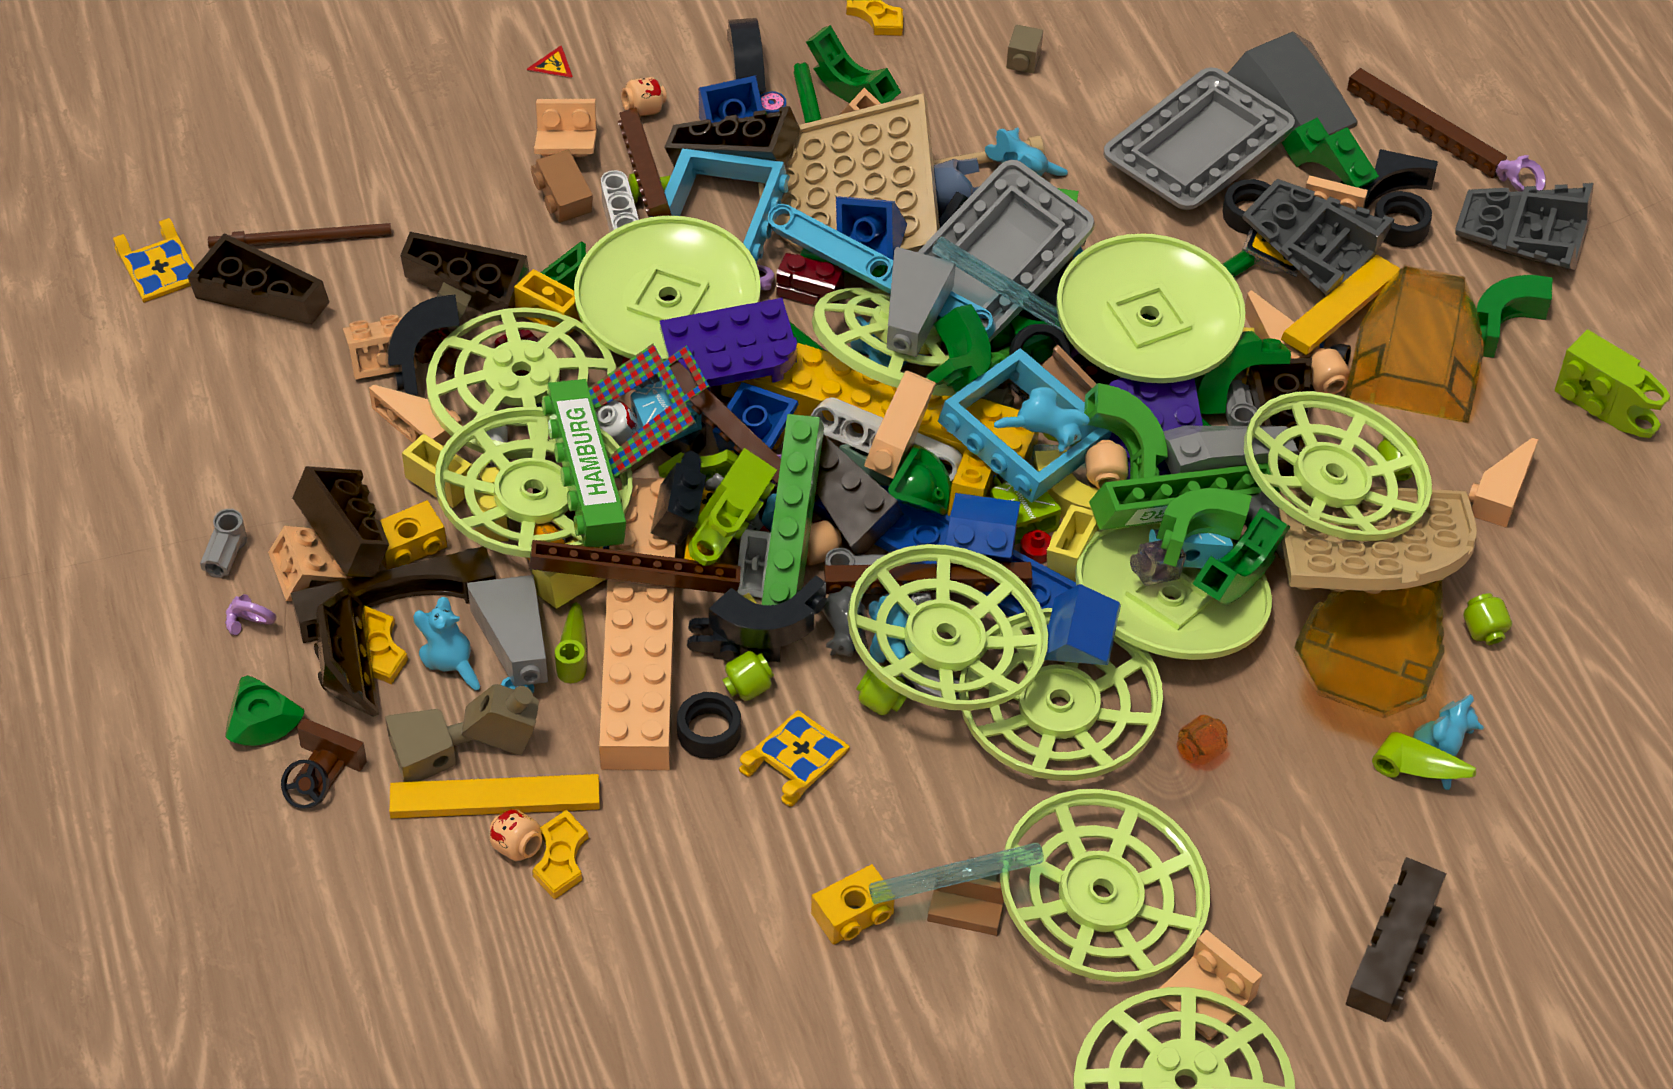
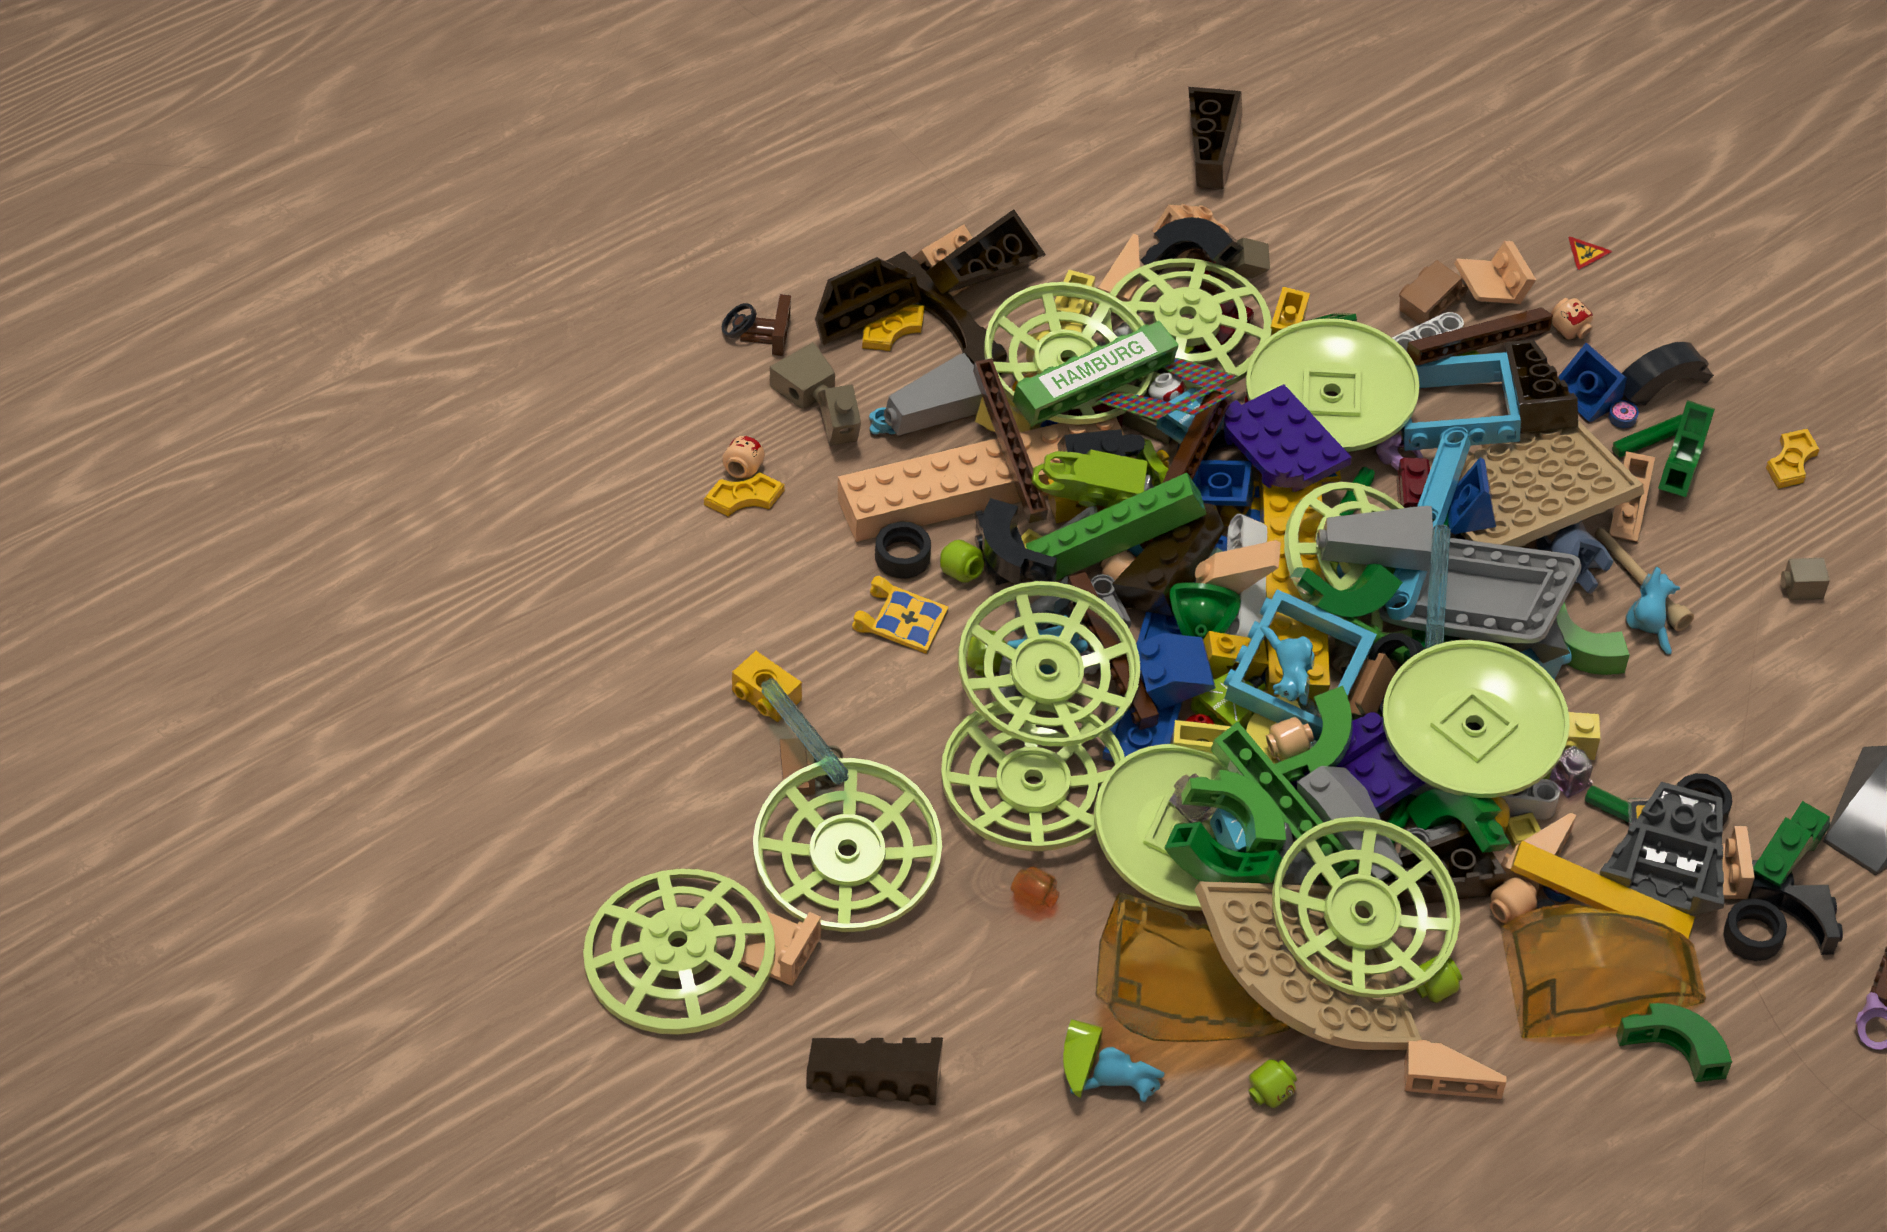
camera: 70 degrees right, 0 degrees up
yellow flag [113,218,195,303] -> none
light grey piece [200,509,247,578] -> none
reddish brown bar [208,223,392,249] -> none
lavender piece [225,594,277,635] -> none
green hat [225,675,305,746] -> none
yellow brick [380,500,447,570] -> none
yellow tile [389,774,600,819] -> none
dark brown wedge [400,232,529,321] -> none
medium azure animal [413,597,480,691] -> none
lime piece [555,602,587,684] -> none
blue slope [1044,584,1121,665] -> none
light grey wedge [1103,67,1295,210] -> none
dark grey wedge [1455,183,1594,270] -> none
lime brick [1554,329,1671,438] -> none

